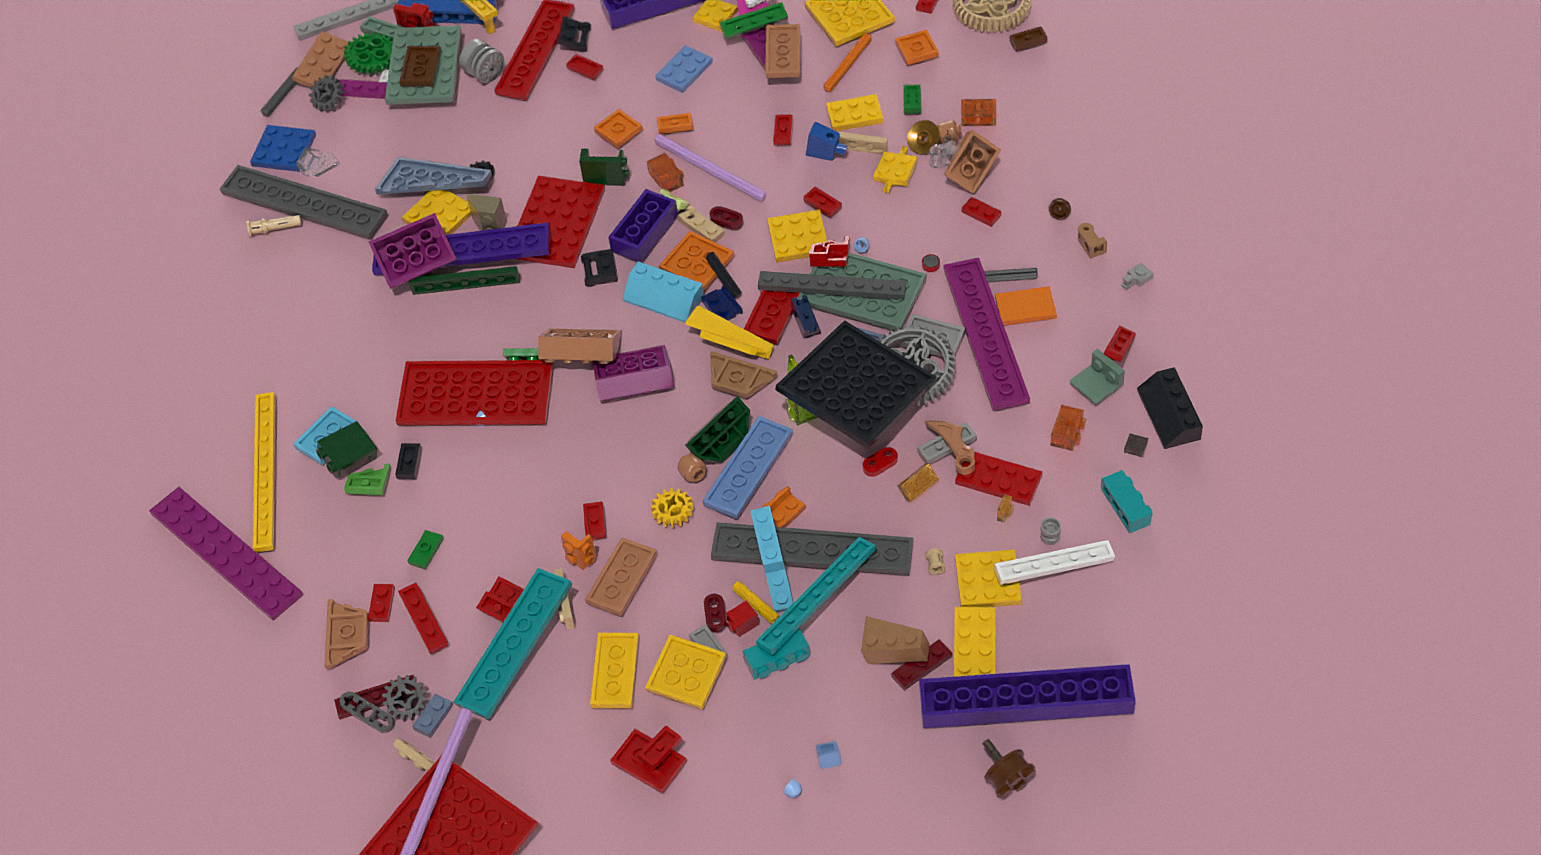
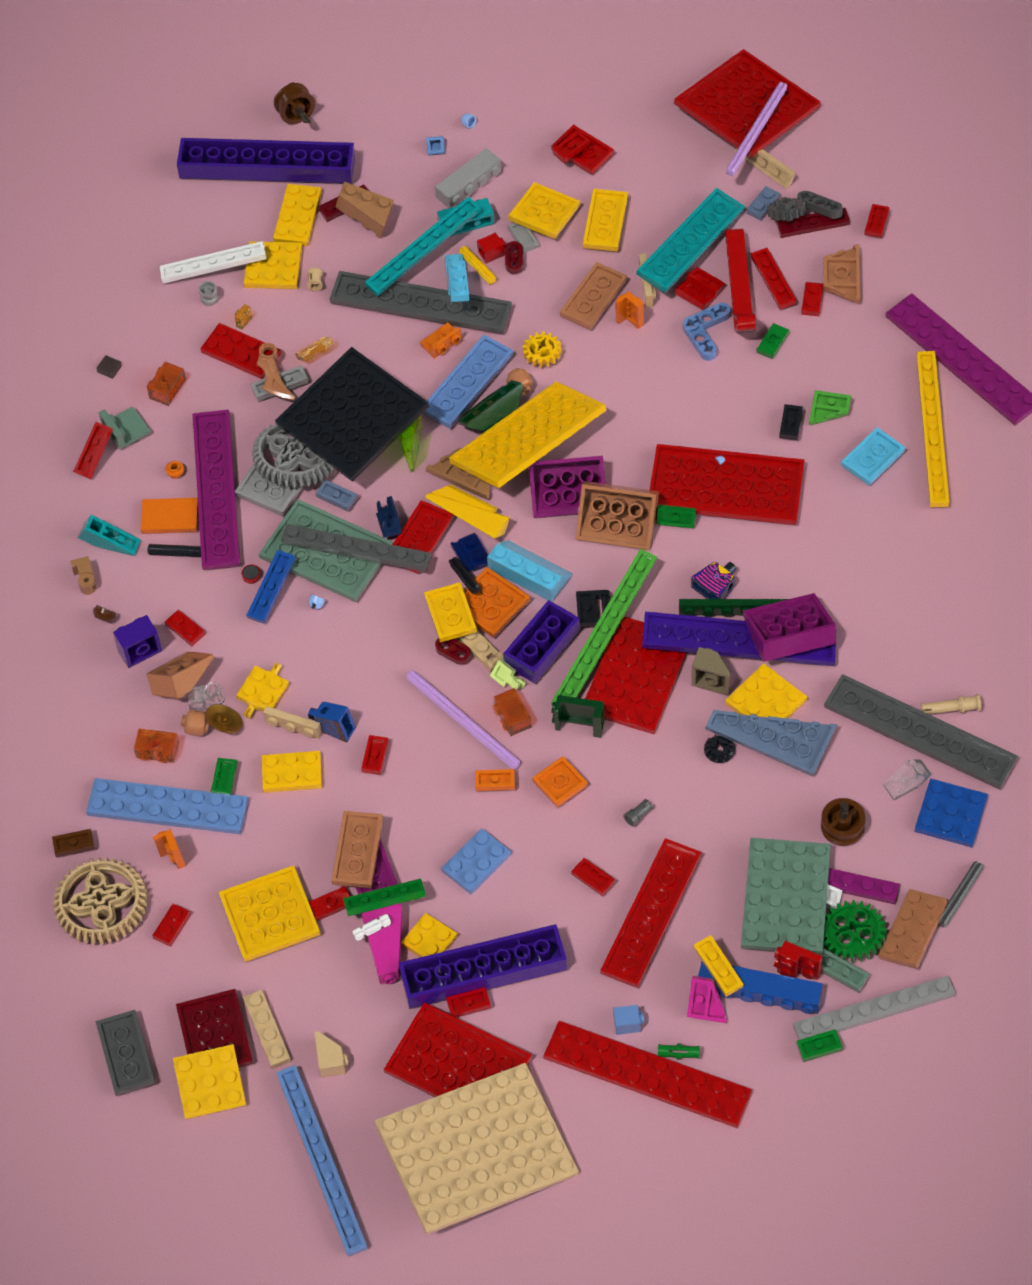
camera: 175 degrees left, 5 degrees up
dark grey gear [309,75,345,112] -> none
dark green panel [316,421,377,478] -> none
reddish brown tile [399,46,441,87] -> none
light grey wheel [459,39,505,83] -> none
black plate [557,16,591,52] -> none
red plate [583,501,606,539] -> none
yellow plate [767,209,827,263] -> none
red plate [803,187,842,218] -> none
red slope [809,236,850,266] -> none
orange axle [823,33,872,92] -> none
orange plate [895,29,939,65] -> none
teal brick [1101,470,1153,534] -> none
light grey plate [1121,263,1154,290] -> none
black slope [1137,367,1203,449] -> none
none -> teal slope [78,514,141,556]
none -> medium blue plate [86,778,248,834]
none -> dark purple brick [113,615,162,668]
none -> orange bracket [153,829,186,869]
none -> orange plate [165,461,184,479]
none -> blue plate [246,550,296,624]
none -> red plate [309,886,350,921]
none -> yellow plate [424,582,477,643]
none -> light grey brick [435,148,501,208]
none -> yellow plate [449,381,606,488]
none -> bright green plate [551,548,657,705]
none -> dark grey pin [623,799,653,827]
none -> medium blue beam [683,303,731,361]
none -> torso [691,562,737,599]
none -> red beam [725,229,756,331]
none -> reddish brown wheel [821,798,866,846]
none -> red plate [864,204,890,238]

